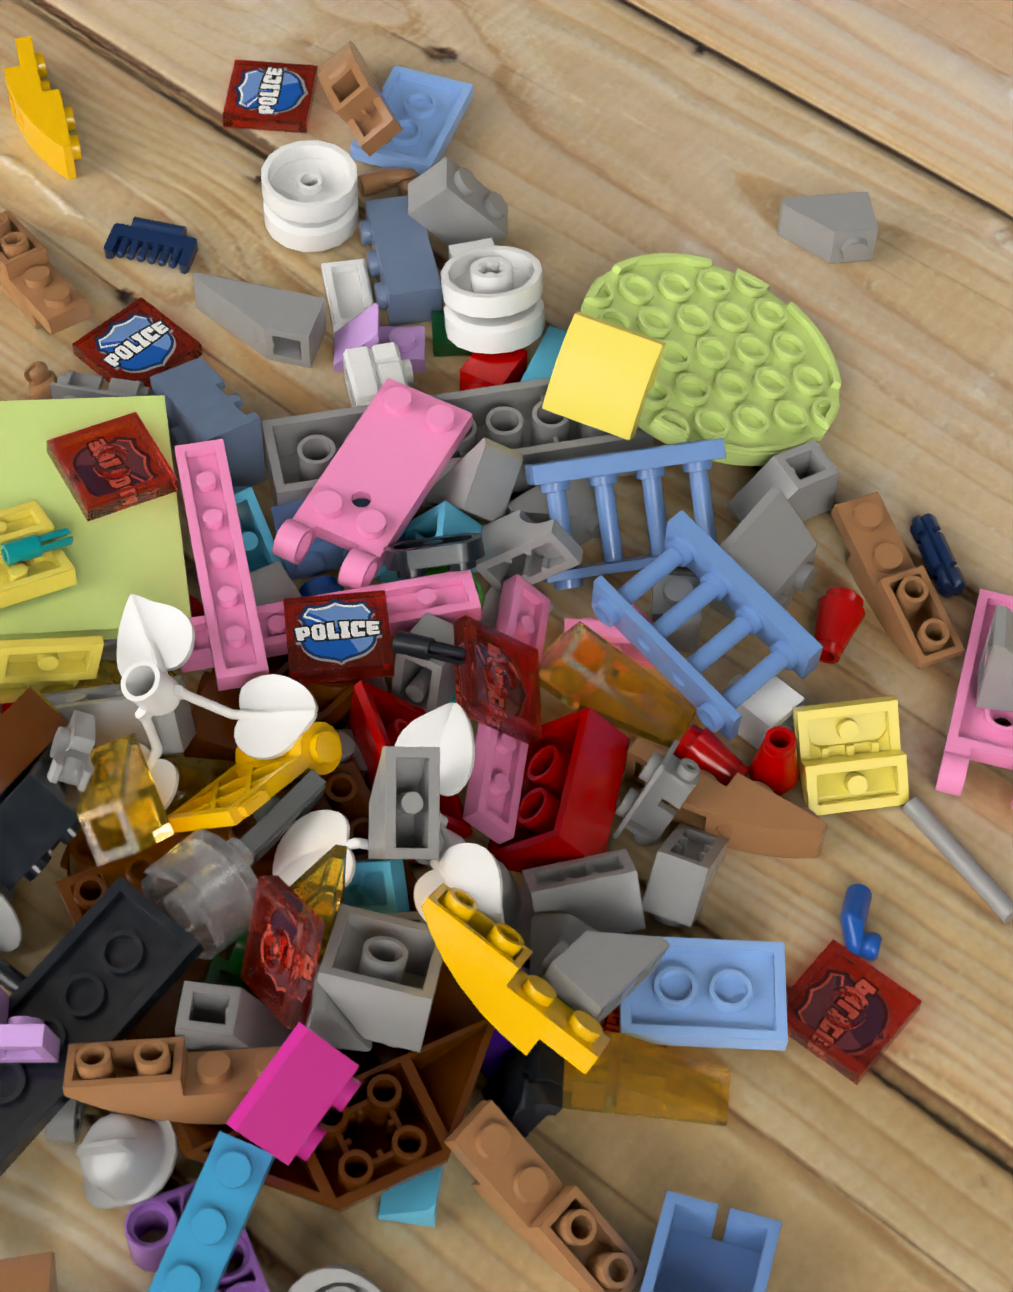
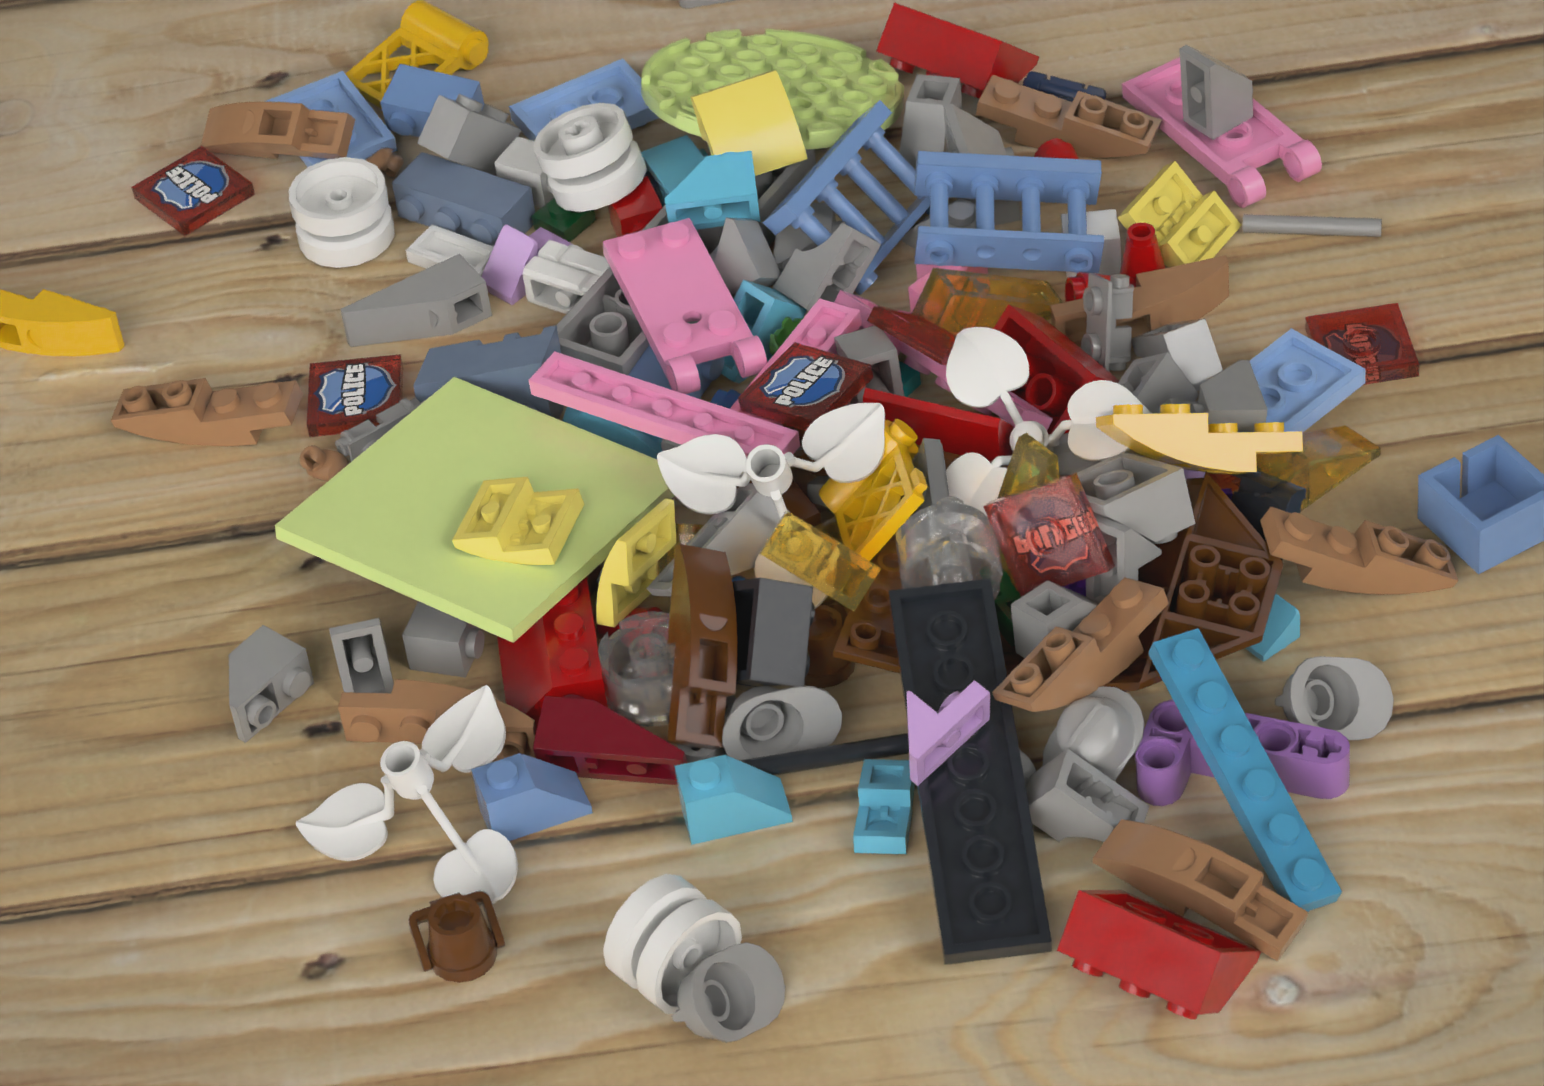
camera: 40 degrees left, 10 degrees down
teal pin [0,528,73,566] -> none
clear red tile [46,412,178,521] -> none
light grey plate [47,710,96,792] -> none
dark blue piece [104,217,198,274] -> none
dark pink slope [226,1022,362,1165] -> none
light grey slope [368,746,440,859] -> none
black plate [383,533,485,578] -> none
black pin [393,630,467,666] -> none
blue arm [840,884,882,961] -> none
none -> yellow piece [346,0,489,109]
none -> medium blue brick [380,64,484,137]
none -> light blue plate [509,58,659,141]
none -> medium azure slope [665,151,761,230]
none -> red slope [876,2,1039,99]
none -> light grey arch [1026,748,1149,842]

